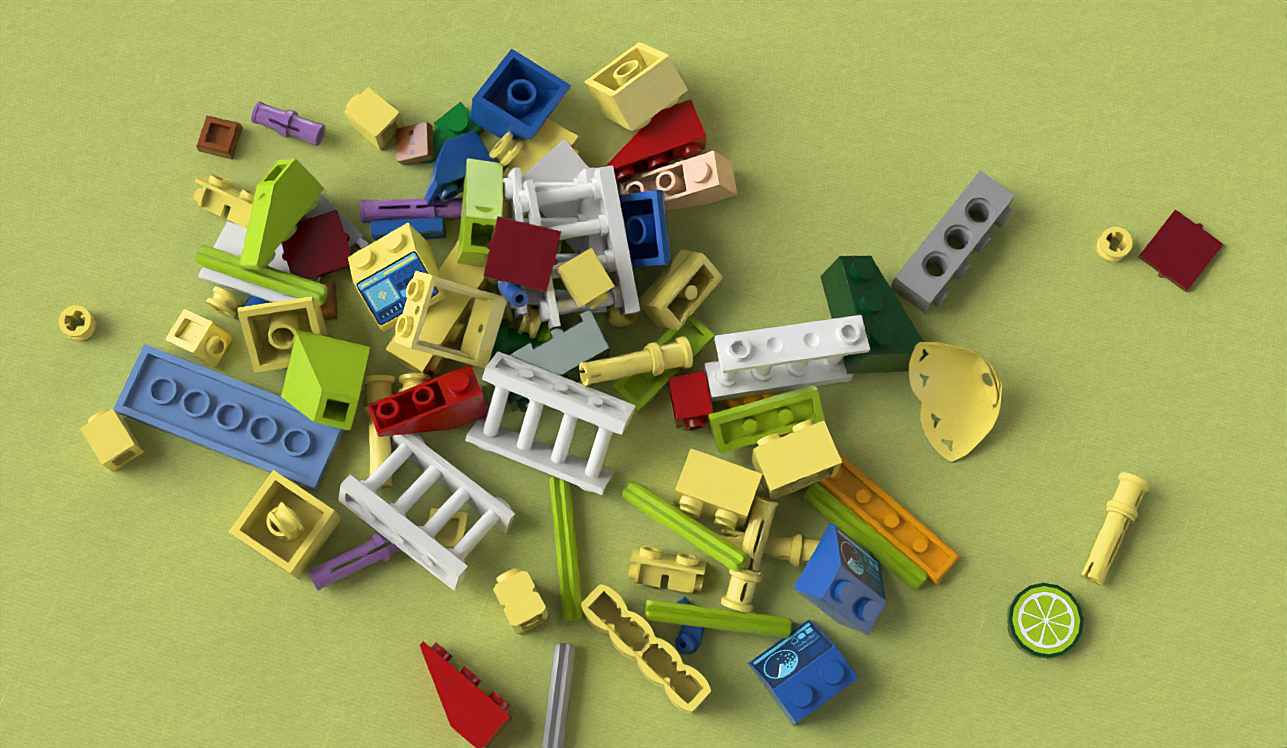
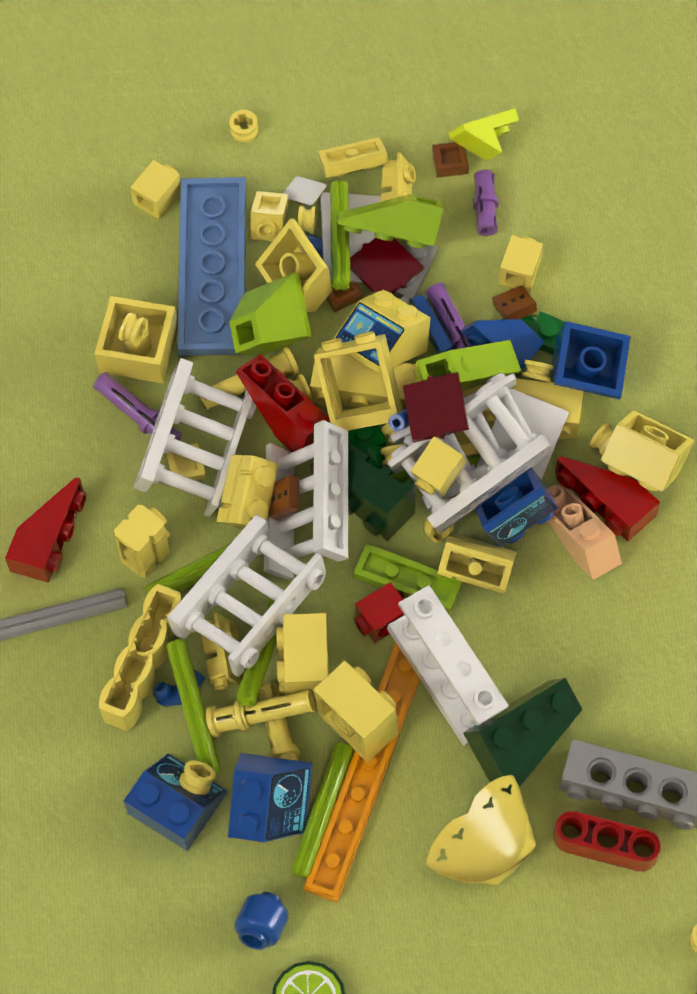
camera: 70 degrees right, 10 degrees down
light yellow pin [579,336,693,386] -> none
lime plate [708,385,825,453] -> none
none -> white fence [167,515,326,677]
none -> light yellow bush [179,760,216,795]
none -> light yellow brick [216,455,279,529]
none -> blue head [234,892,289,950]
none -> dark orange tile [269,475,300,520]
none -> white sticker [283,176,327,205]
none -> light yellow plate [318,137,388,178]
none -> neon yellow slope [448,108,519,160]
none -> red beam [553,811,661,872]
none -> light yellow bush [589,422,613,456]

